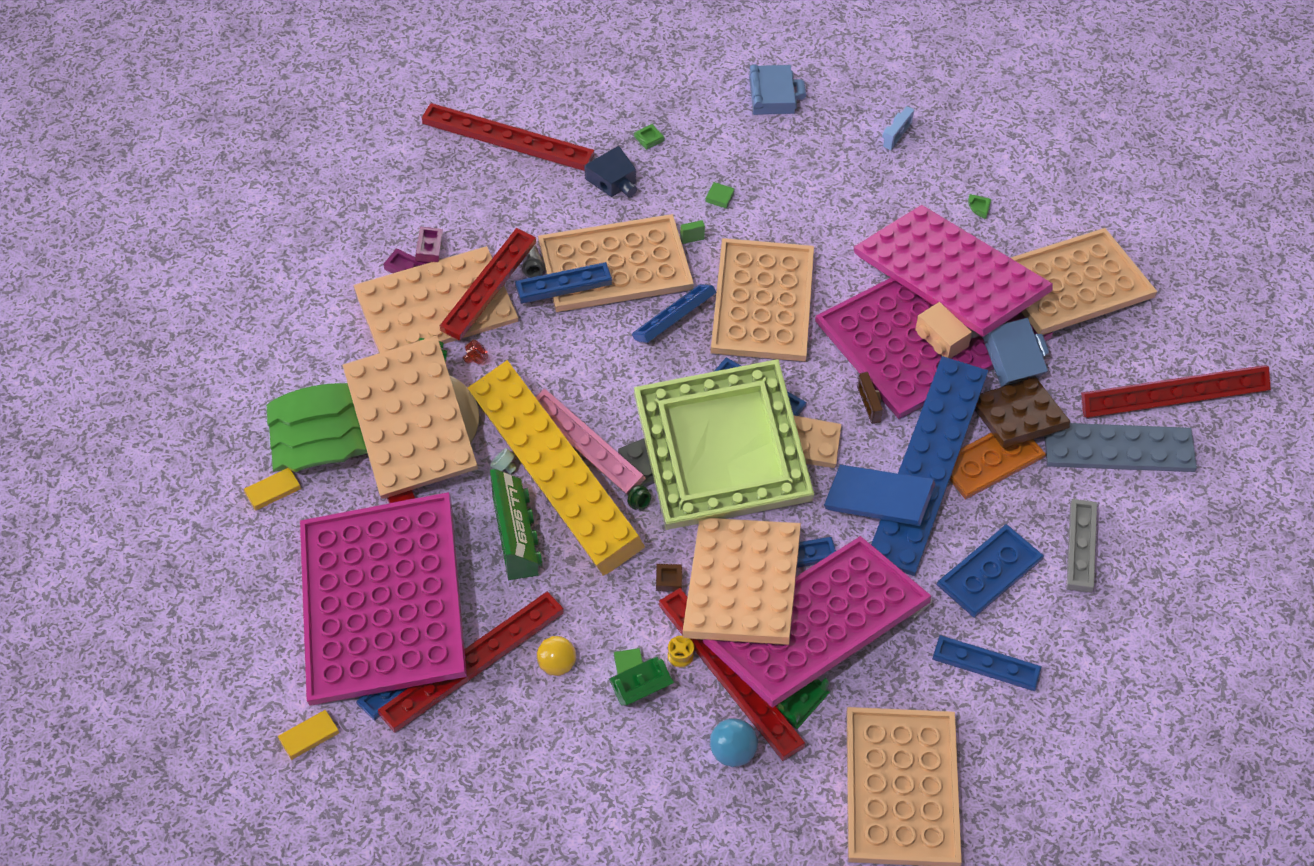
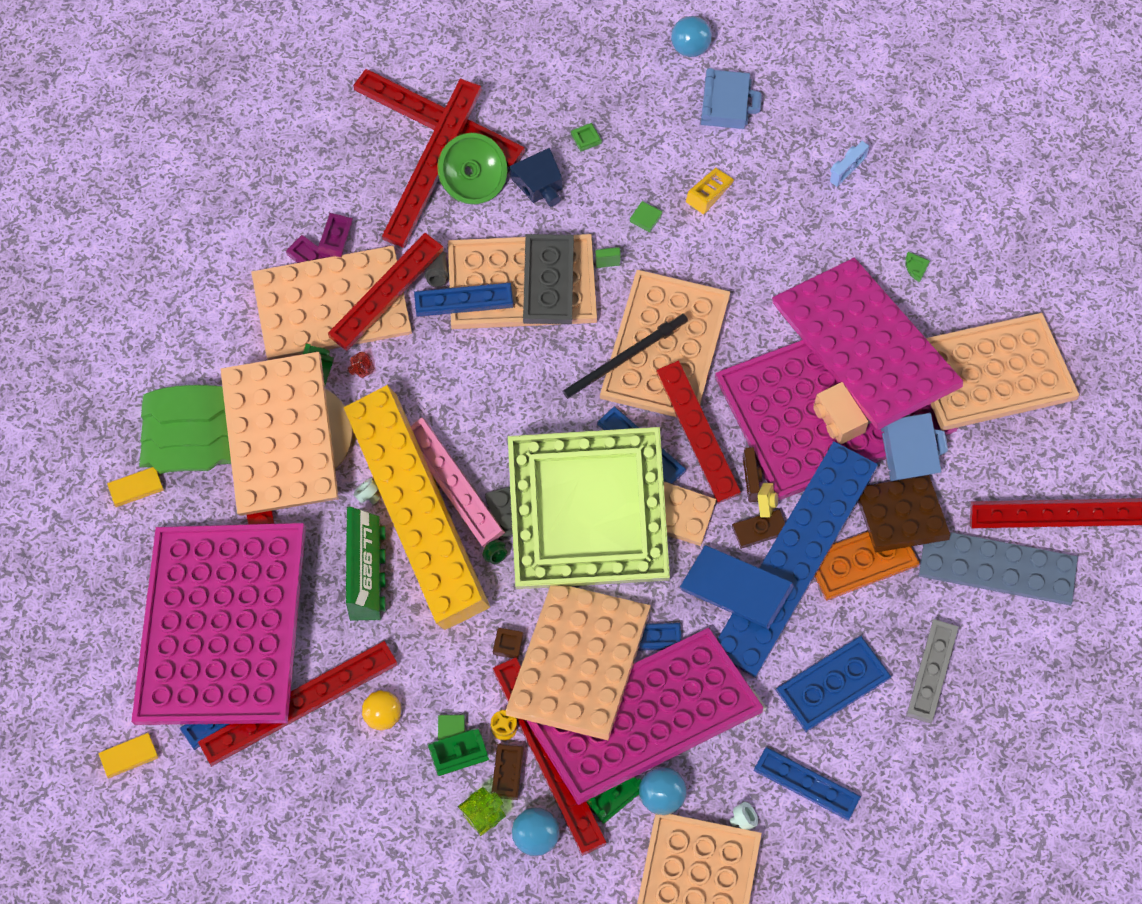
camera: 10 degrees right, 10 degrees up
blue tile [632,284,717,343] -> none
none -> red plate [382,78,482,248]
none -> bright green dish [437,133,507,205]
none -> clear neon green brick [457,787,506,836]
none -> reddish brown plate [491,744,524,800]
none -> dark grey plate [523,234,574,324]
none -> black bar [562,313,688,399]
none -> dark azure piece [639,767,686,815]
none -> red plate [656,360,741,504]
none -> dark azure piece [671,16,712,57]
none -> yellow slope [686,167,734,215]
none -> light aqua tile [730,802,758,830]
none -> reddish brown plate [732,509,785,549]
none -> light yellow plate [757,483,778,517]

